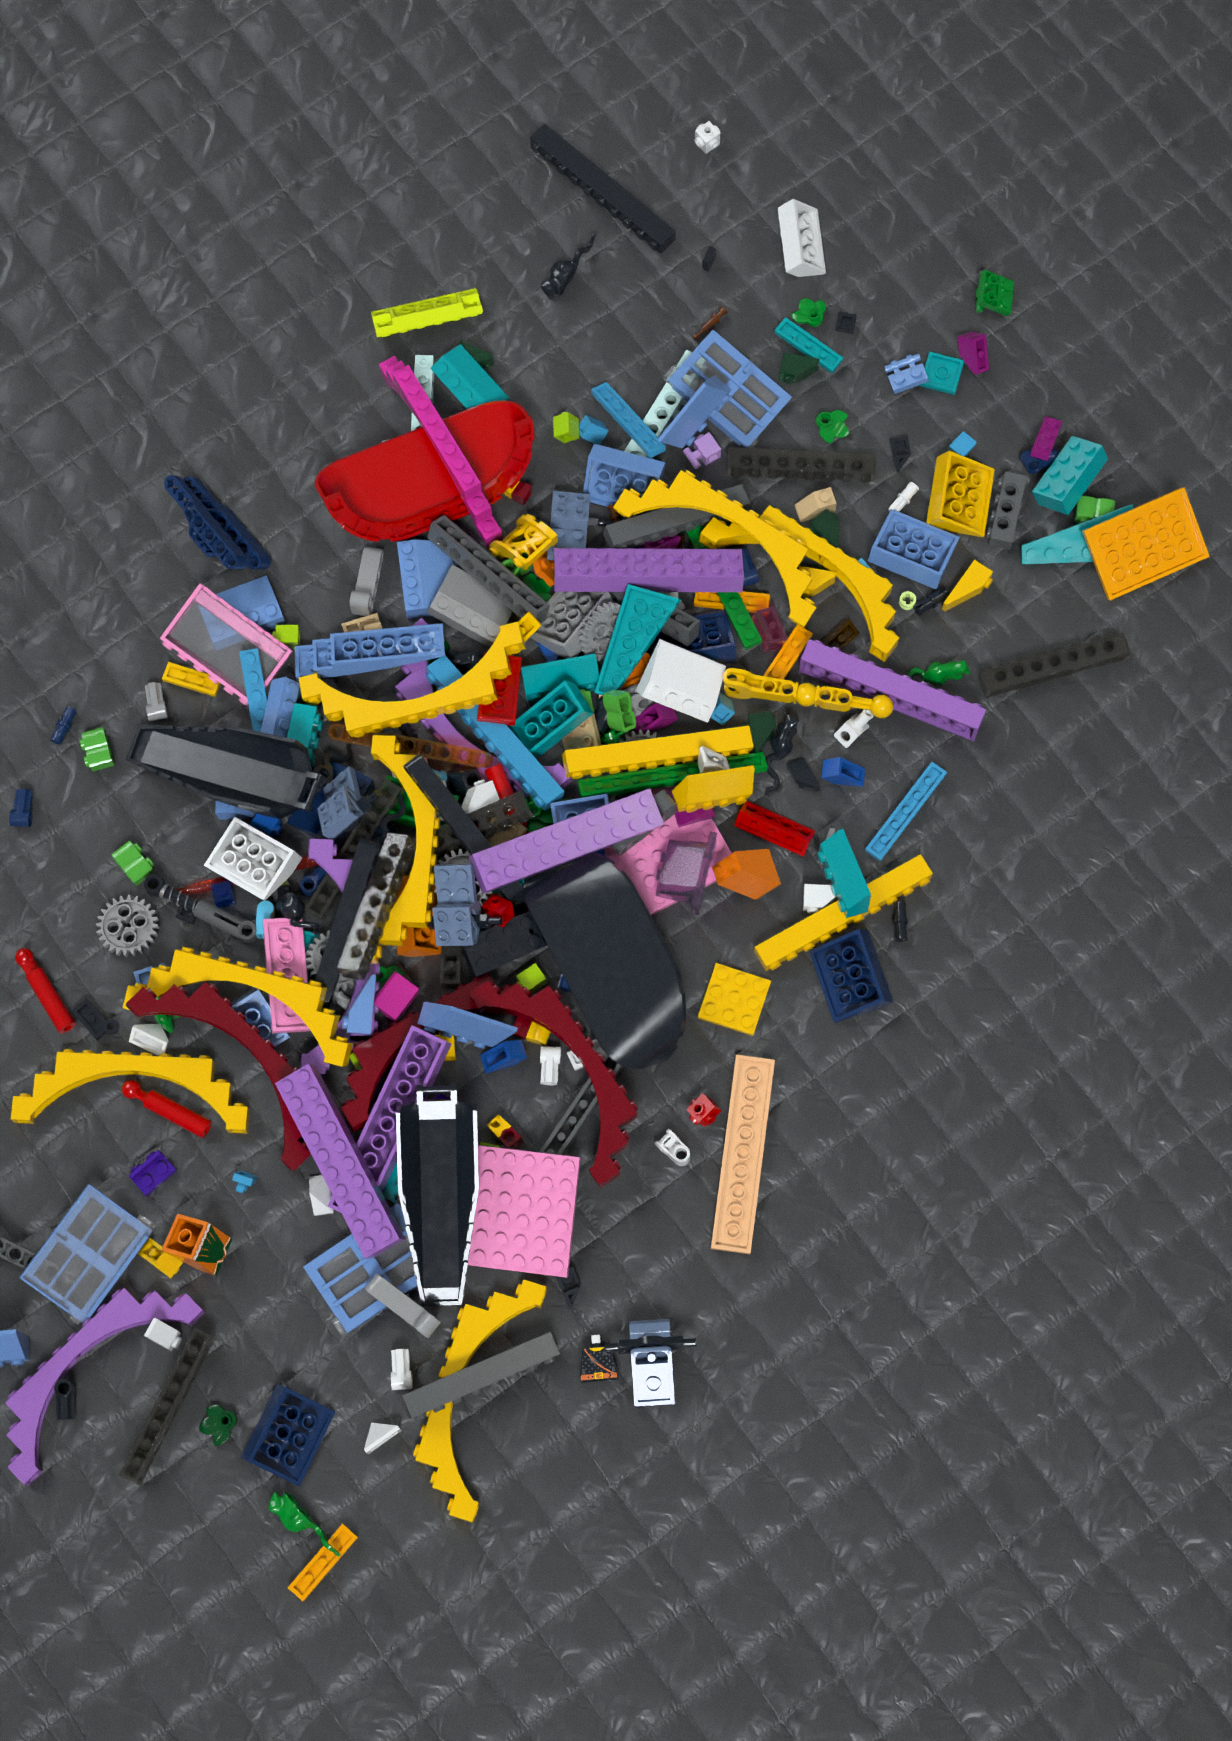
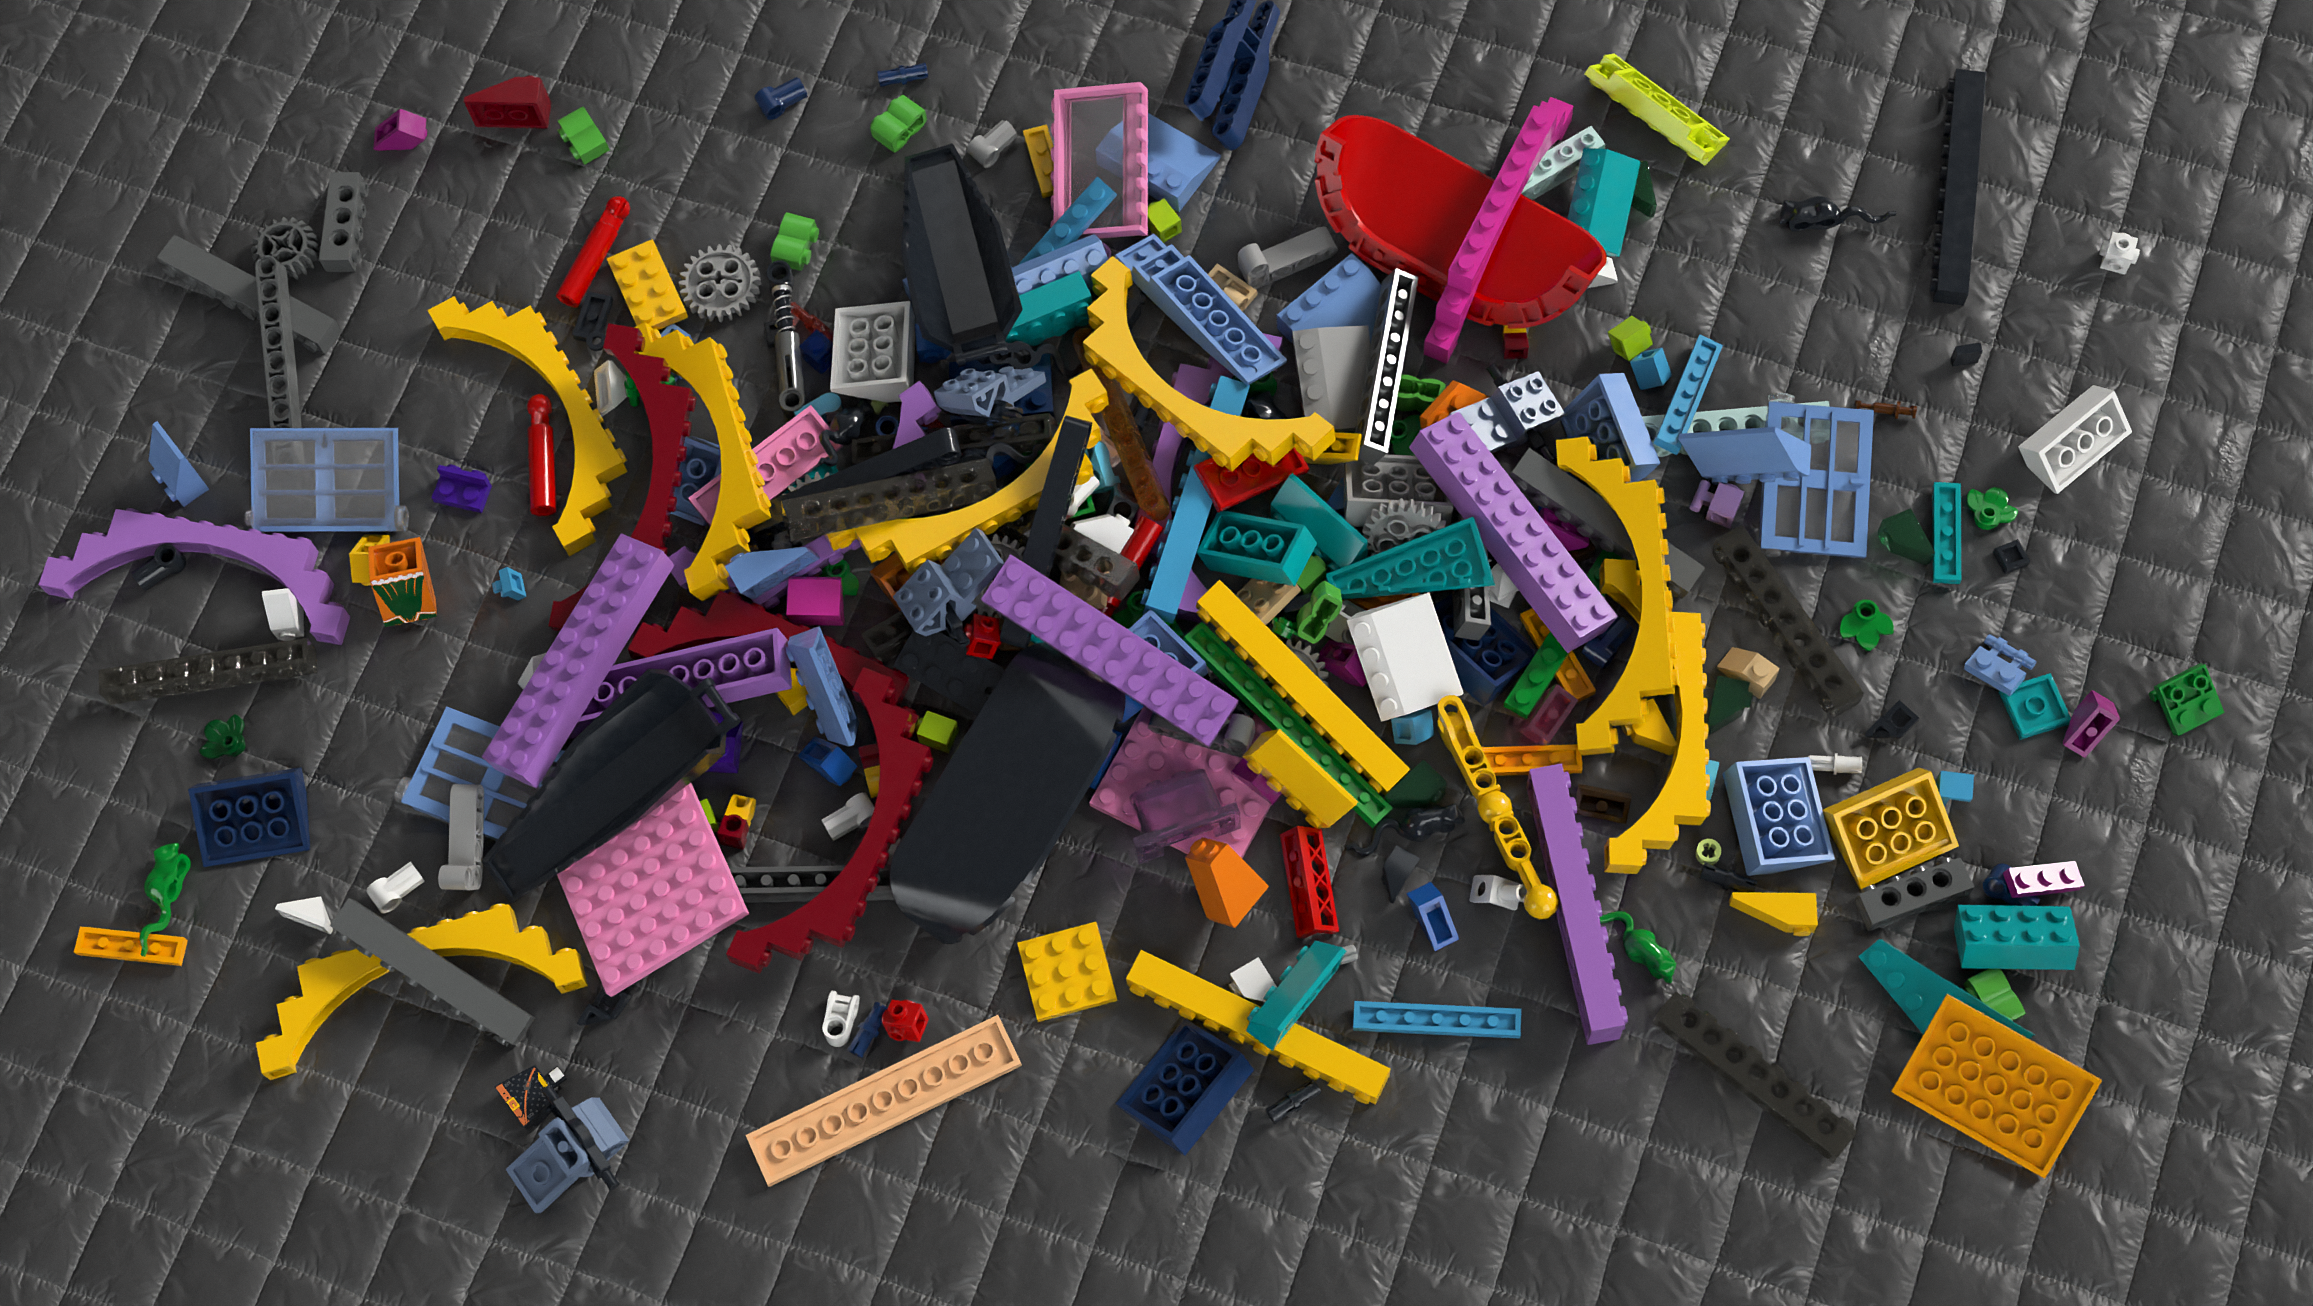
camera: 60 degrees right, 5 degrees down
yellow fence [489,514,558,571] -> none
white slope [697,746,730,774] -> none
none -> yellow plate [606,239,688,330]
none -> dark blue pin [847,1002,888,1058]

